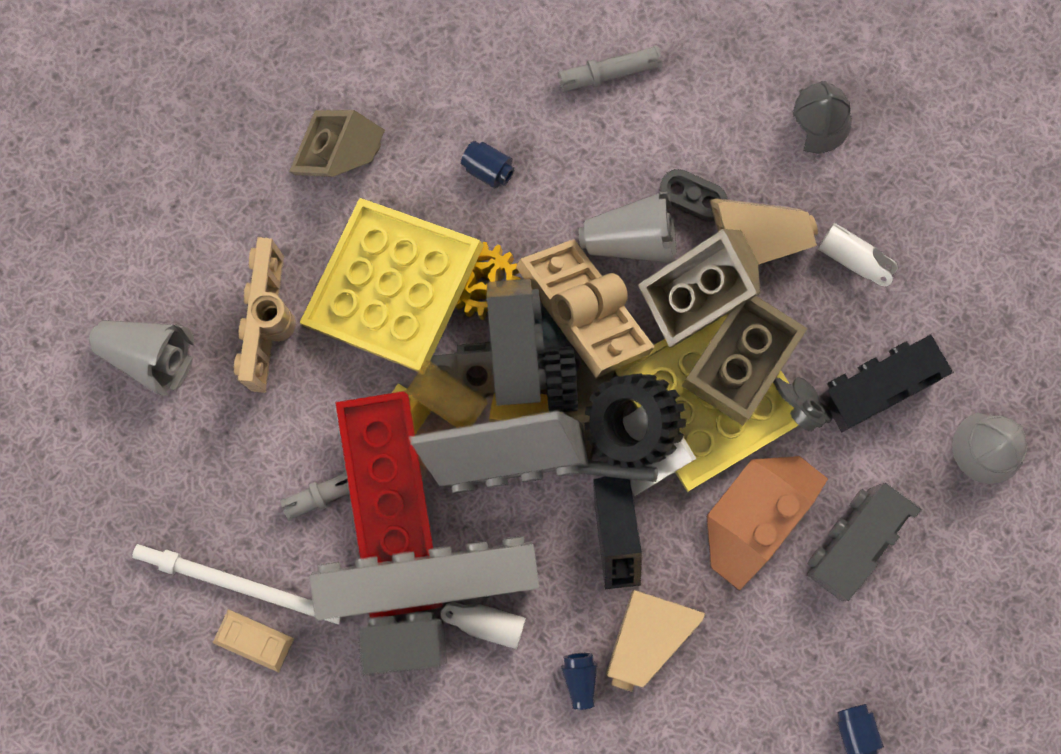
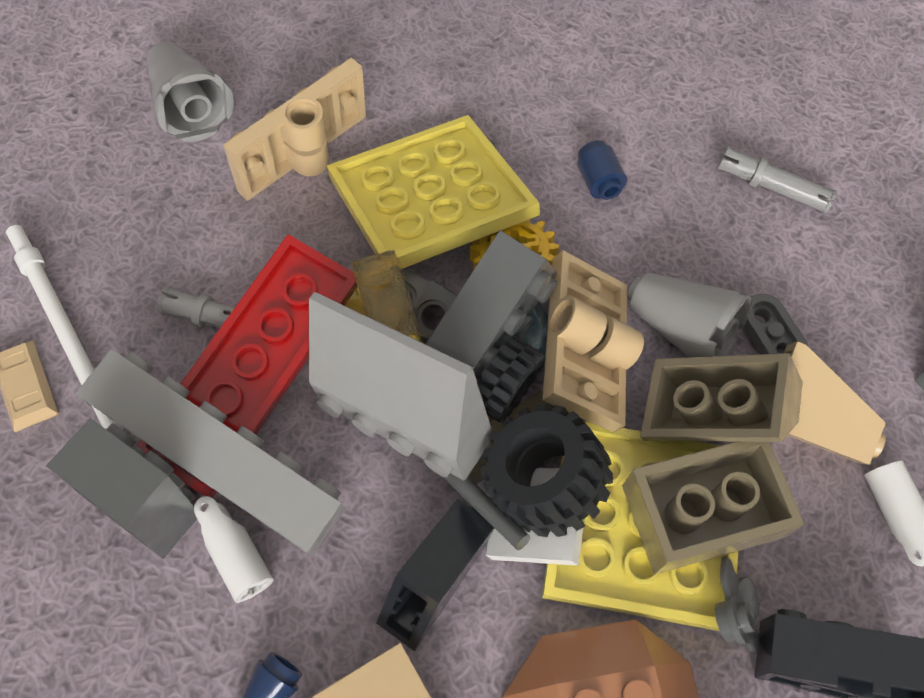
camera: 35 degrees right, 15 degrees down
dark tan slope [289,110,385,177] -> none

